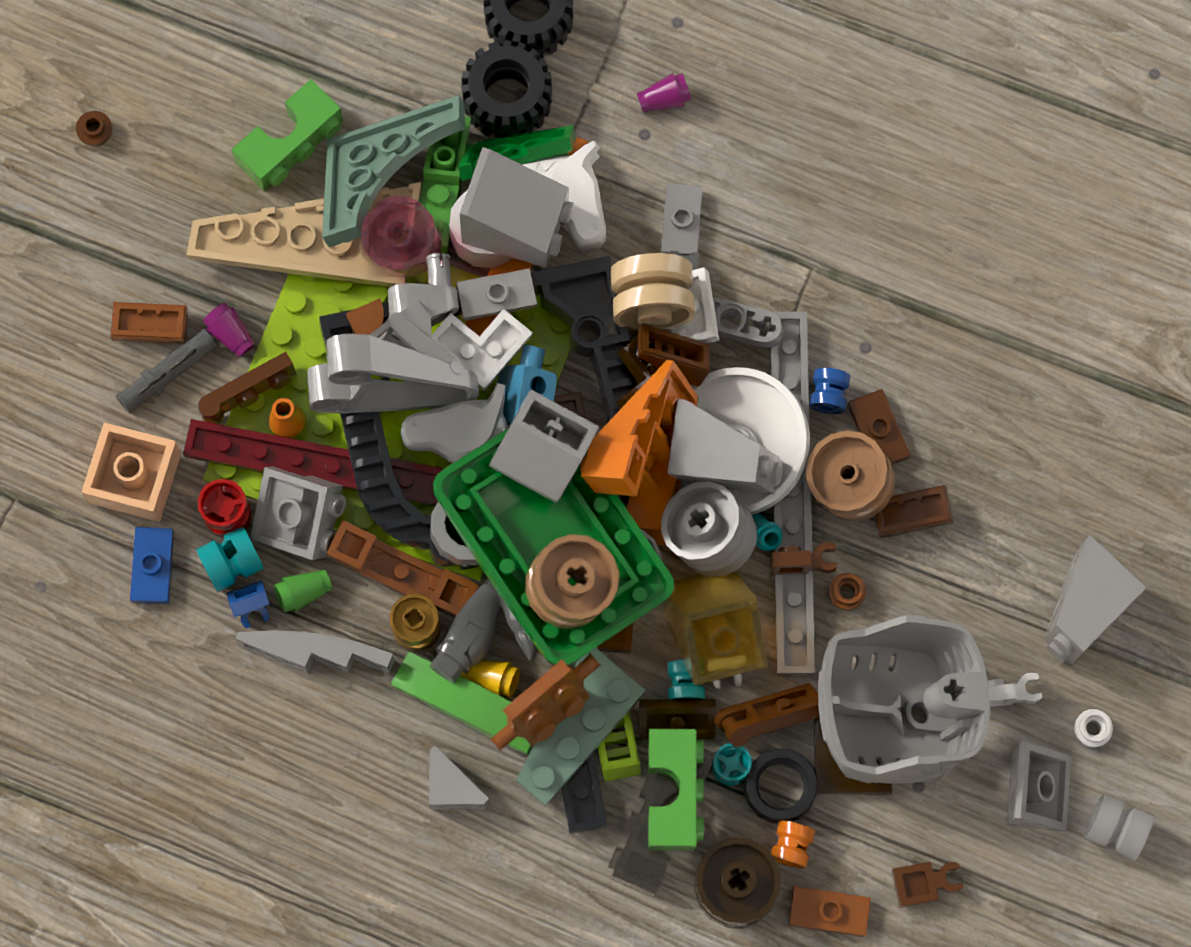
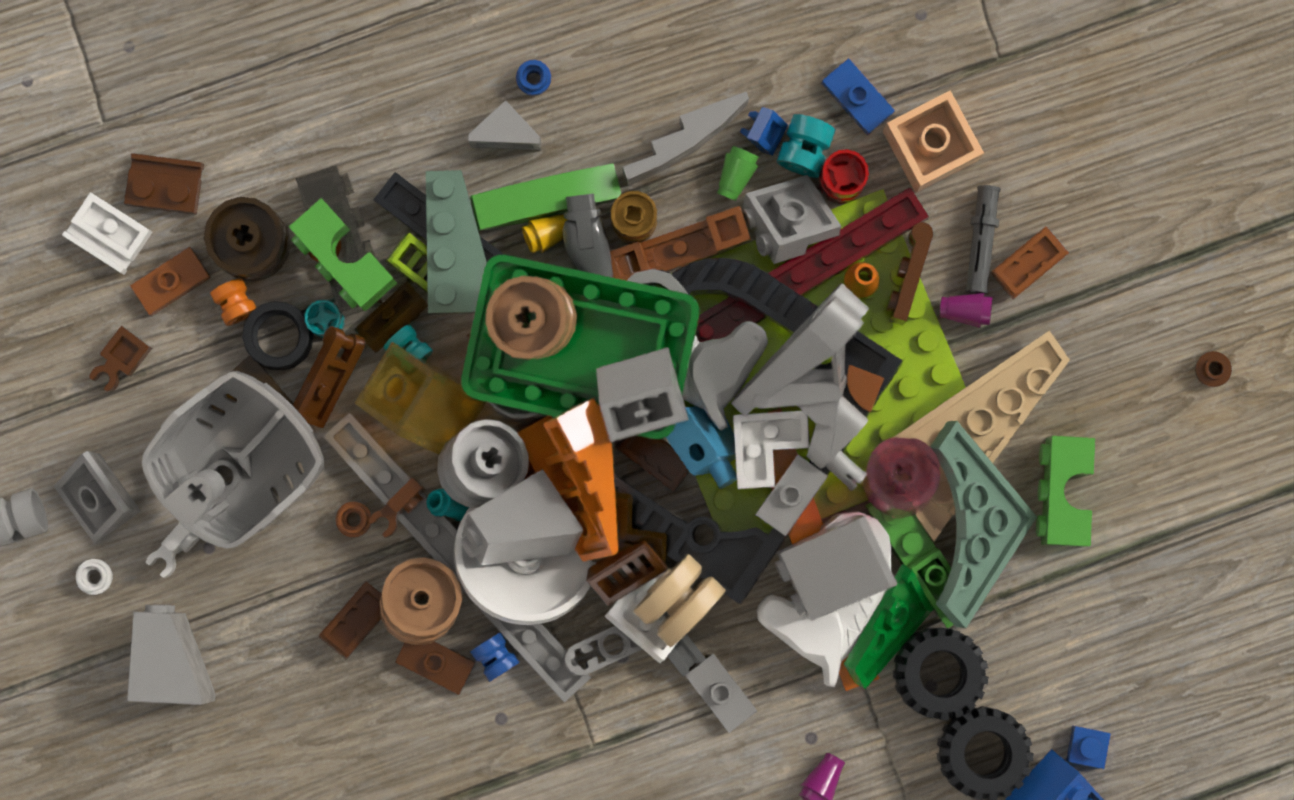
camera: 140 degrees right, 10 degrees up
dark orange plate [490,653,601,751] -> none
none -> blue plate [516,60,551,96]

